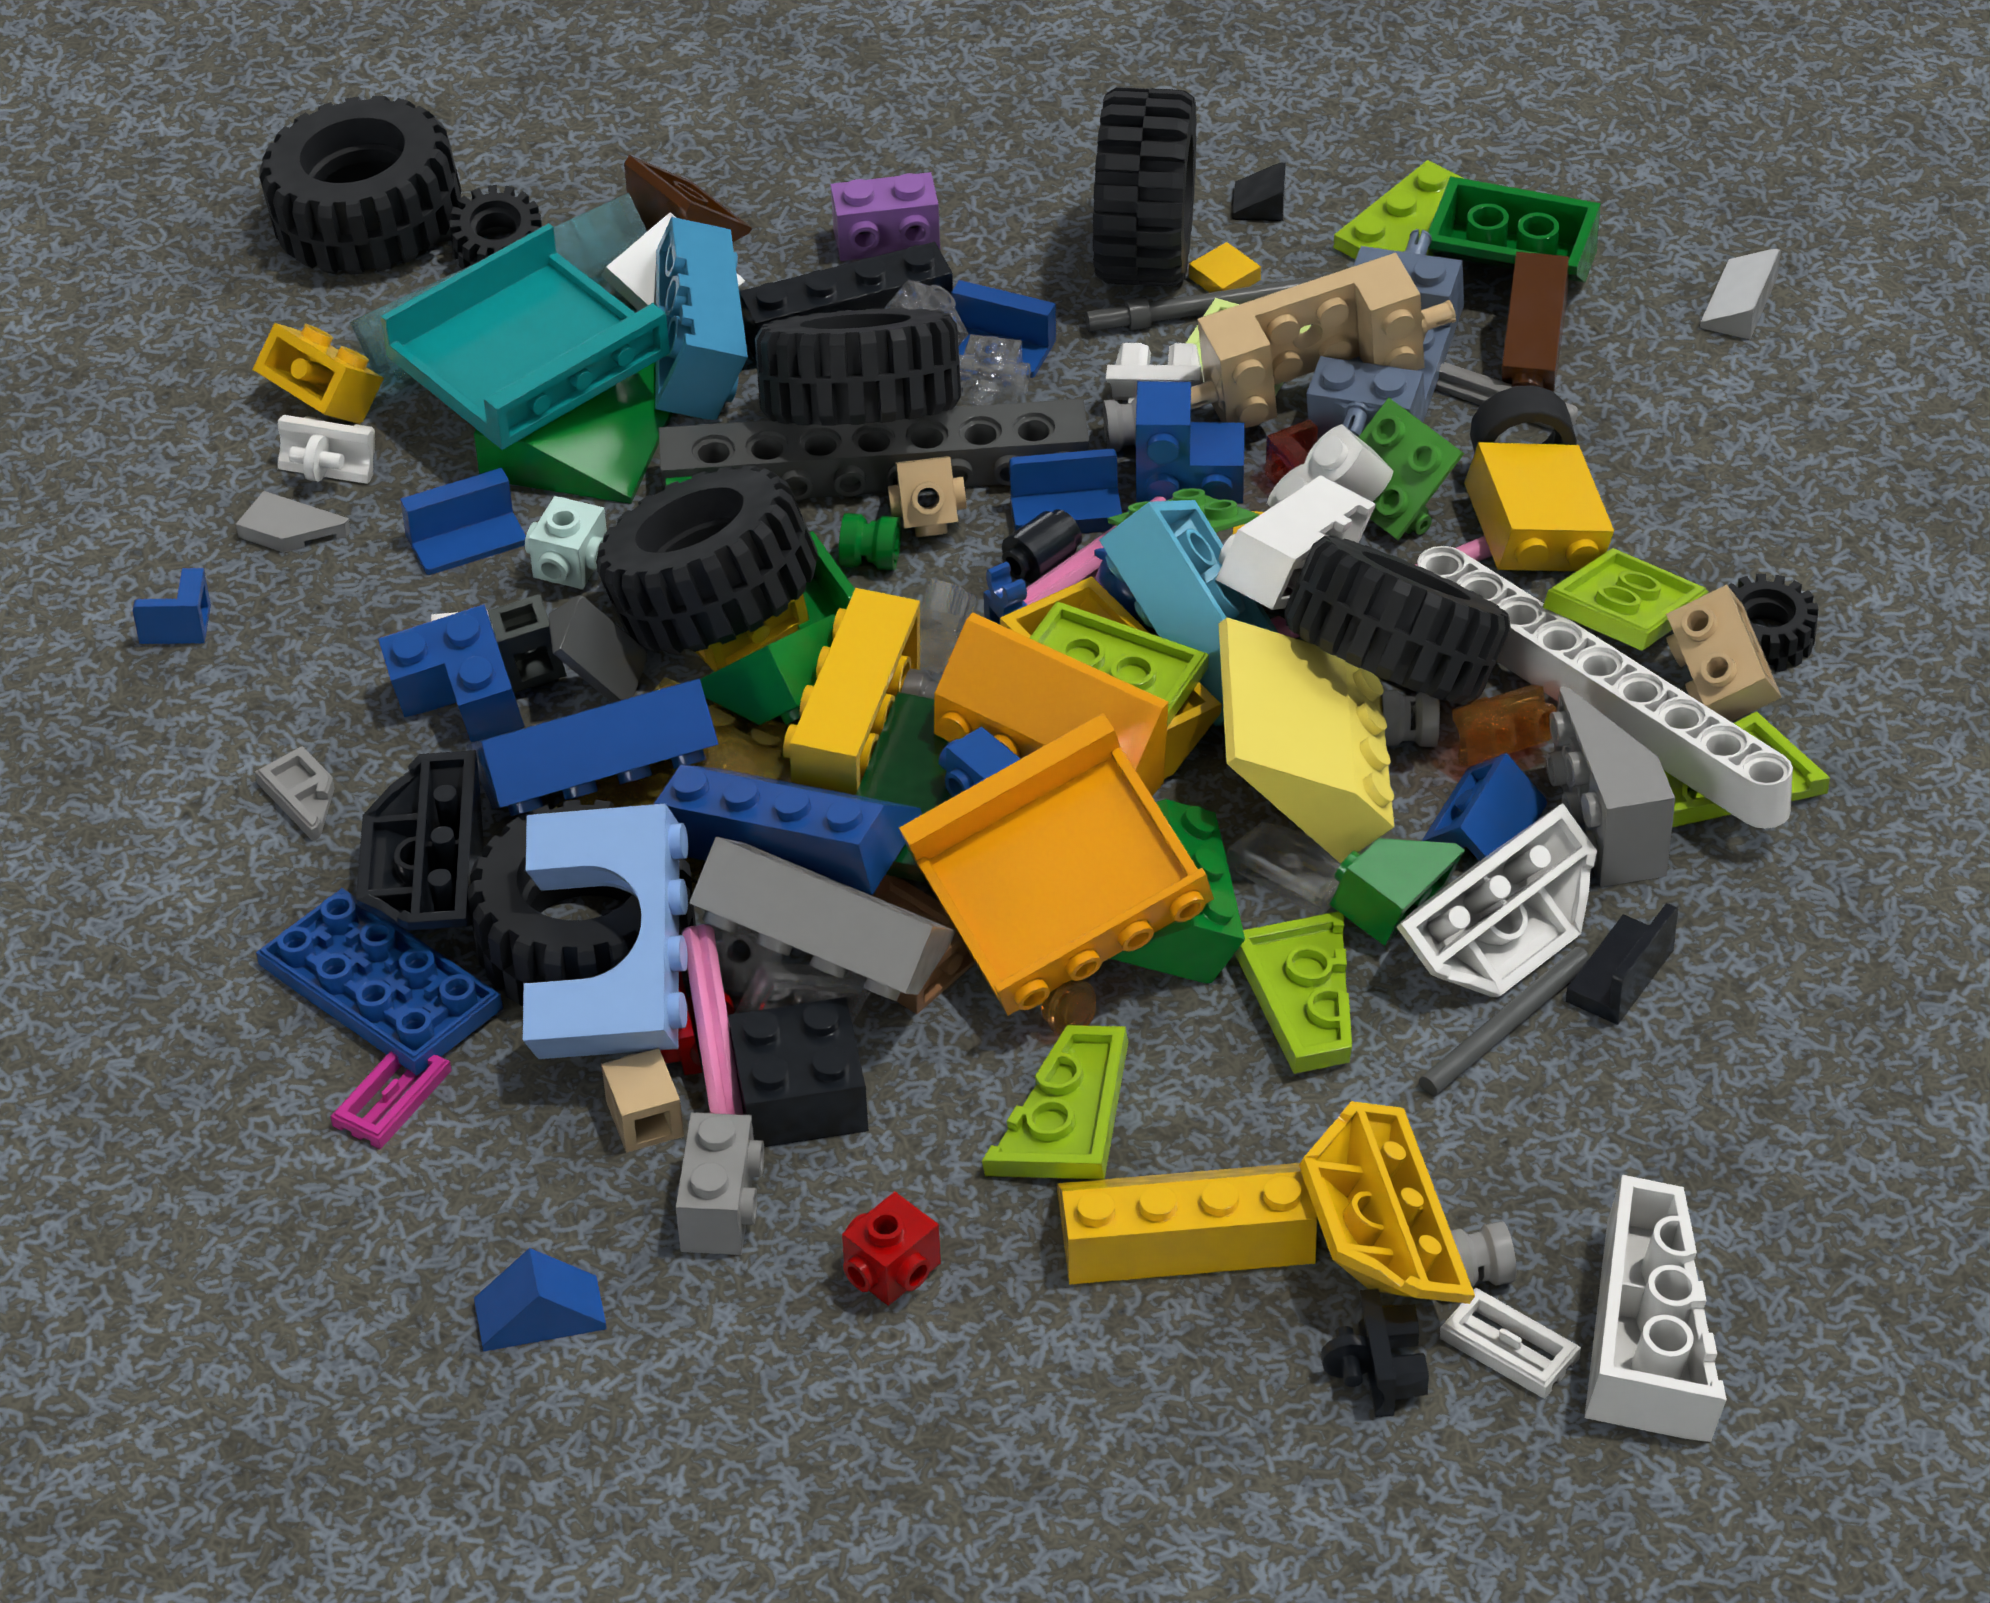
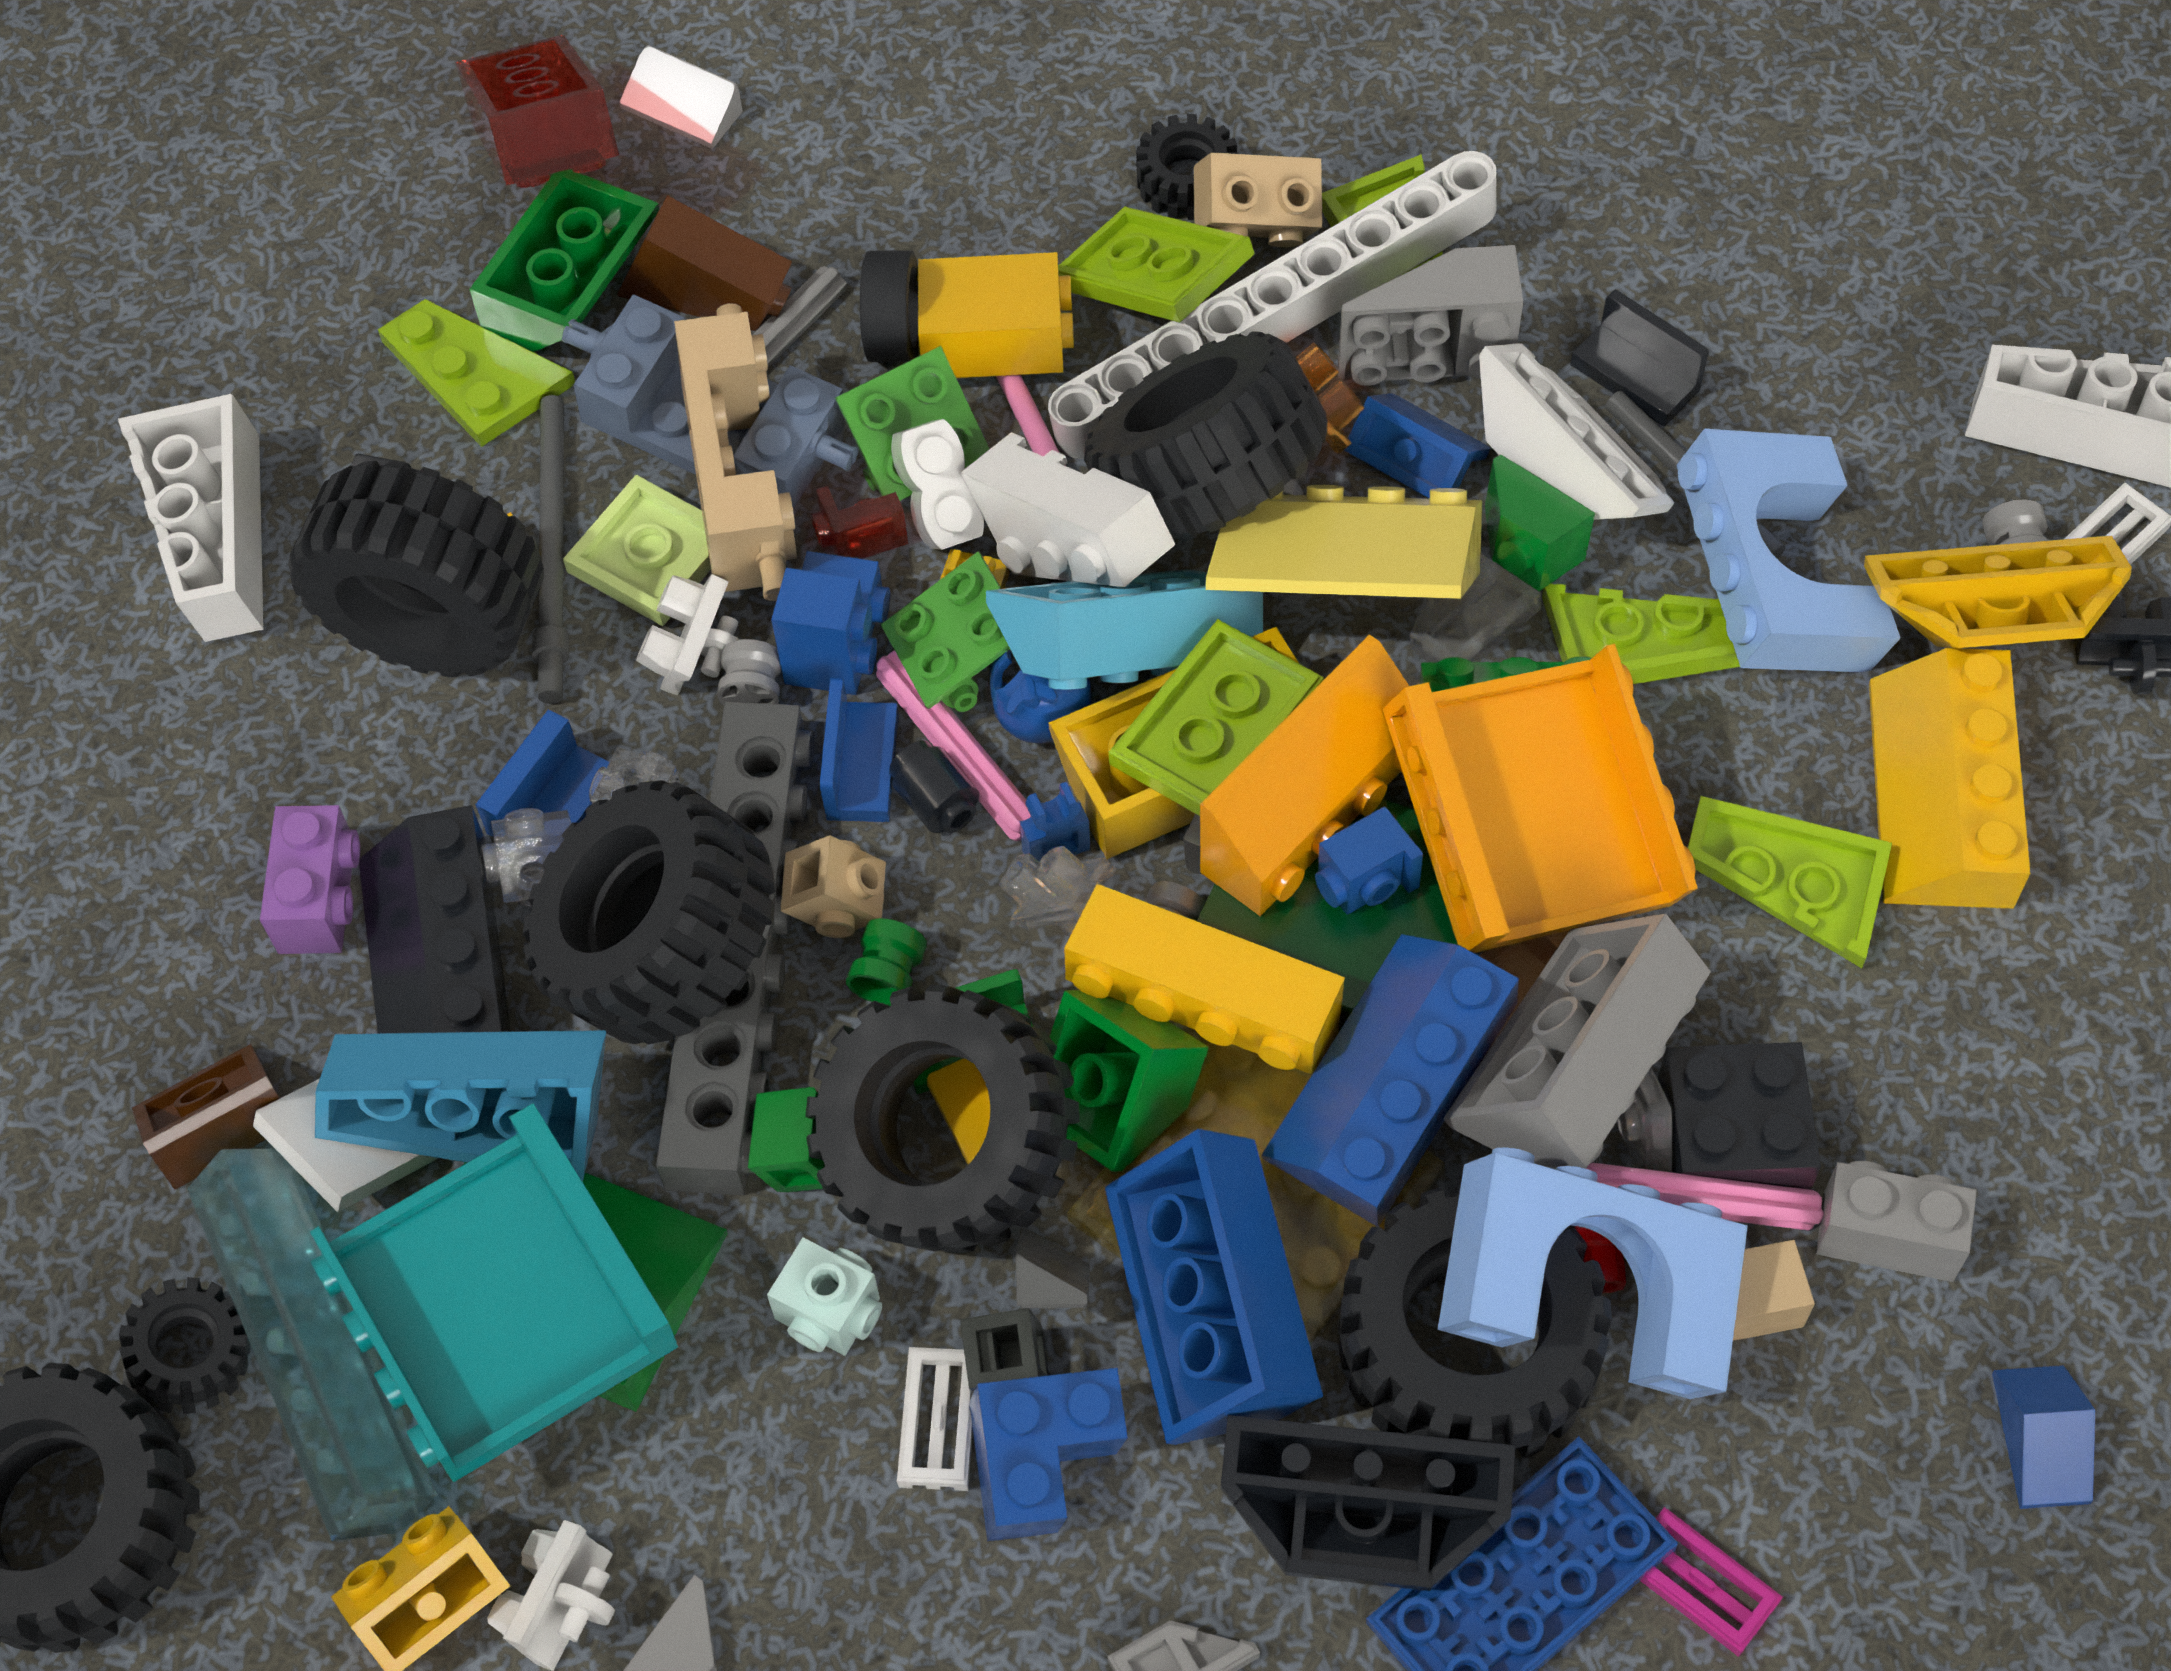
camera: 80 degrees left, 15 degrees up
blue panel [400,468,526,575] -> none
red brick [842,1191,941,1306] -> none
none -> white wedge [118,394,263,642]
none -> clear red brick [455,35,620,188]
none -> light blue arch [1676,429,1900,672]

